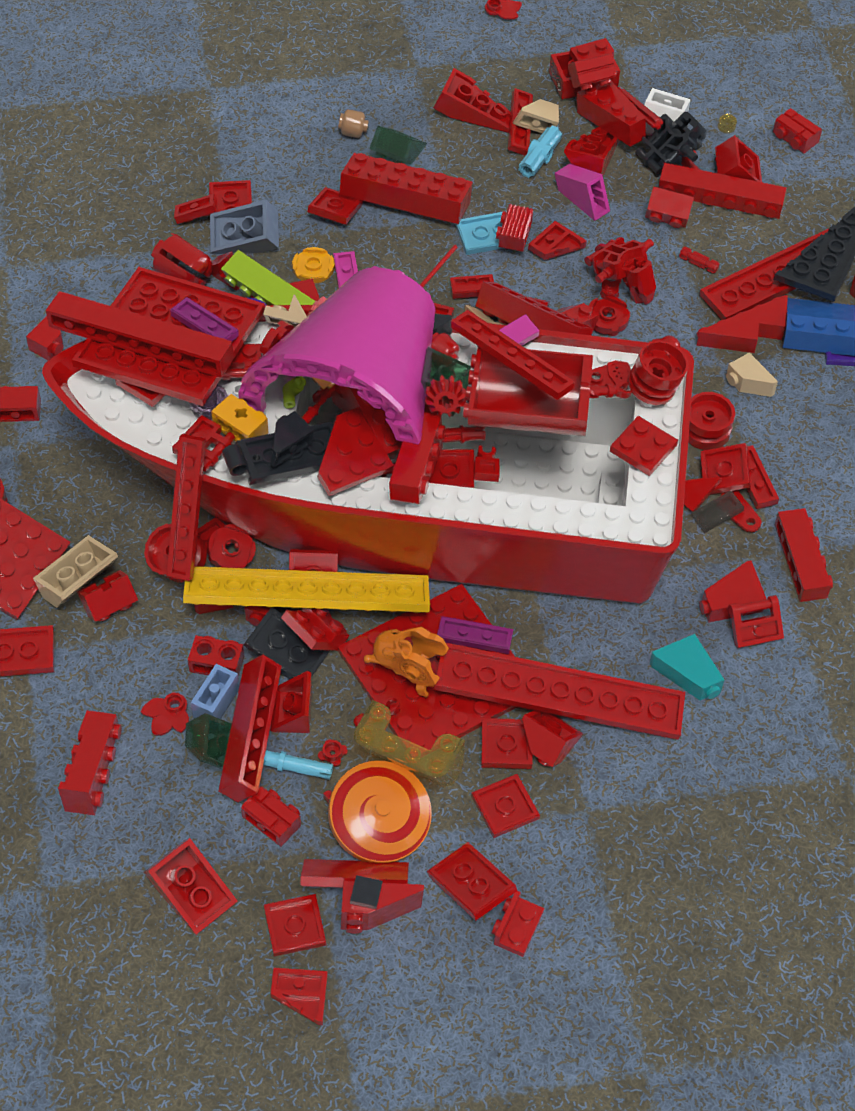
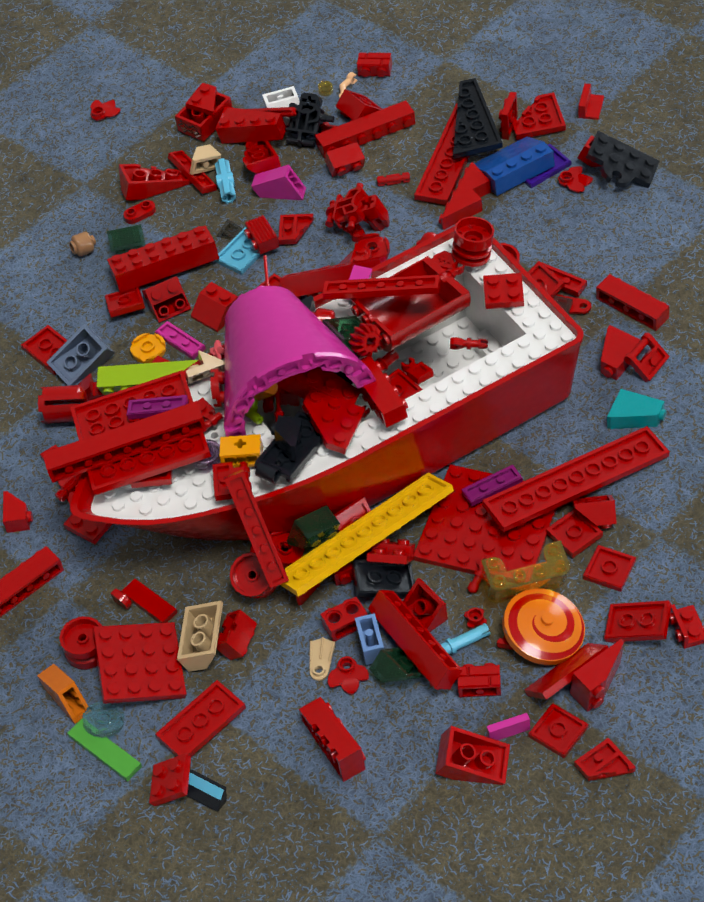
camera: 30 degrees left, 5 degrees down
red plate [174,194,217,224] -> none
black tile [350,875,383,909] -> none
orange helmet [364,627,449,697] -> none
red brick [568,53,617,91] -> none
tan slope [726,352,778,397] -> none
none -> red tile [111,588,132,610]
none -> red tile [121,578,178,623]
none -> red plate [123,200,156,224]
none -> red slope [142,276,191,323]
none -> red slope [191,282,238,333]
none -> clear smoke slope [217,219,242,240]
none -> clear green slope [287,505,340,549]
none -> tan piece [310,637,335,681]
none -> light nougat arm [339,72,358,99]
none -> red piece [450,337,488,350]
none -> dark pink tile [487,713,530,740]

